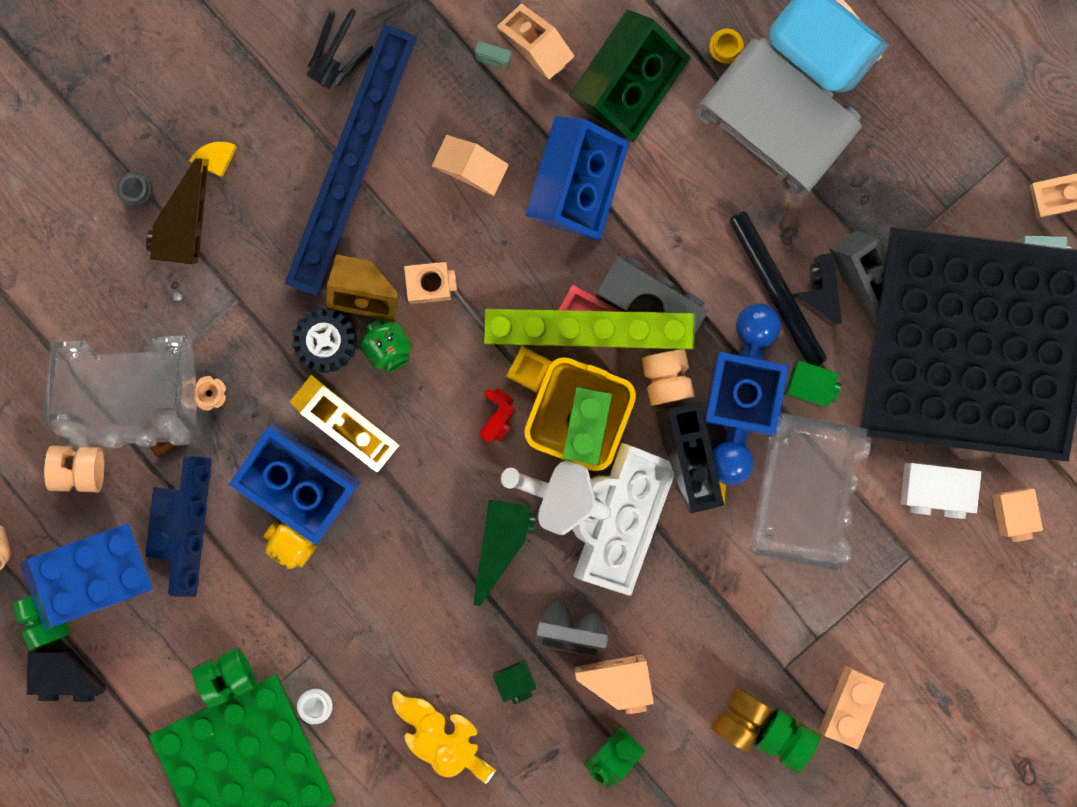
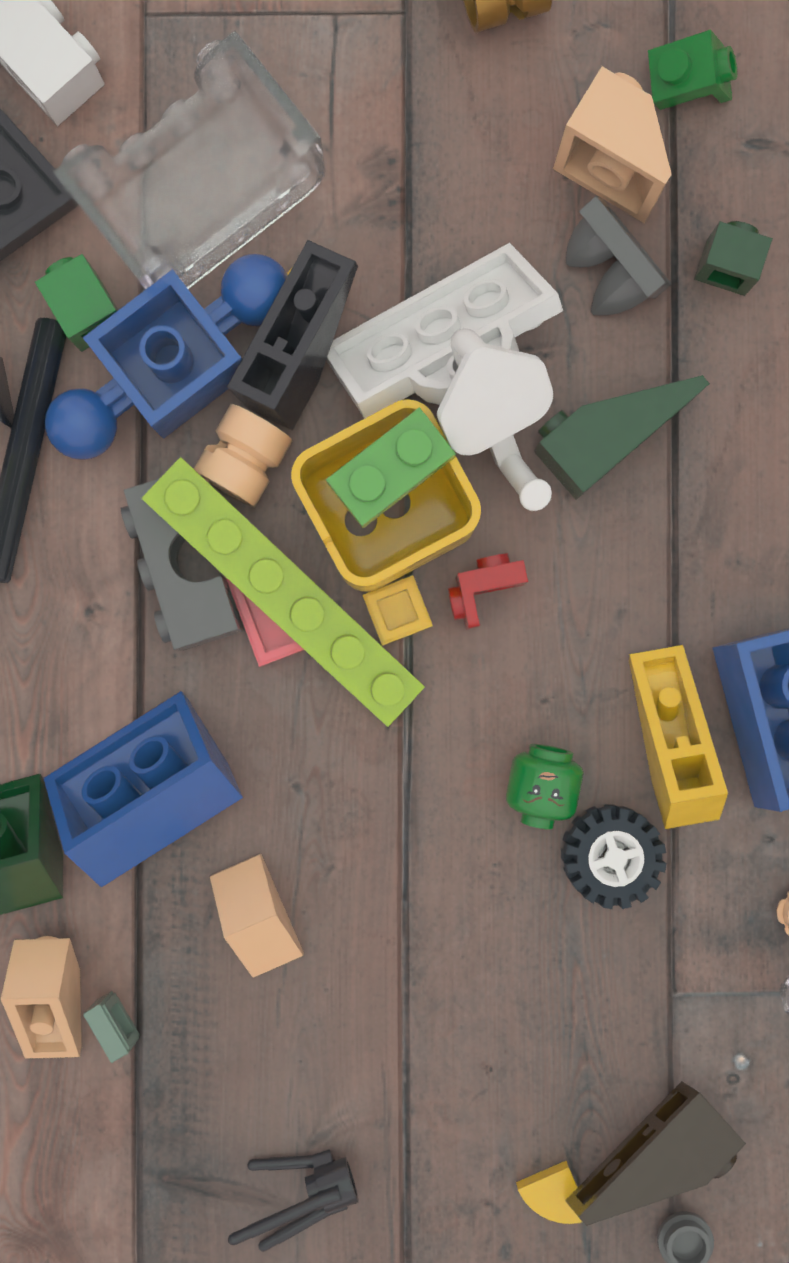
camera: 130 degrees left, 0 degrees up
dark blue plate [284,24,417,297] -> none
pearl gold slope [326,254,398,321] -> none
light nougat brick [404,262,457,304] -> none

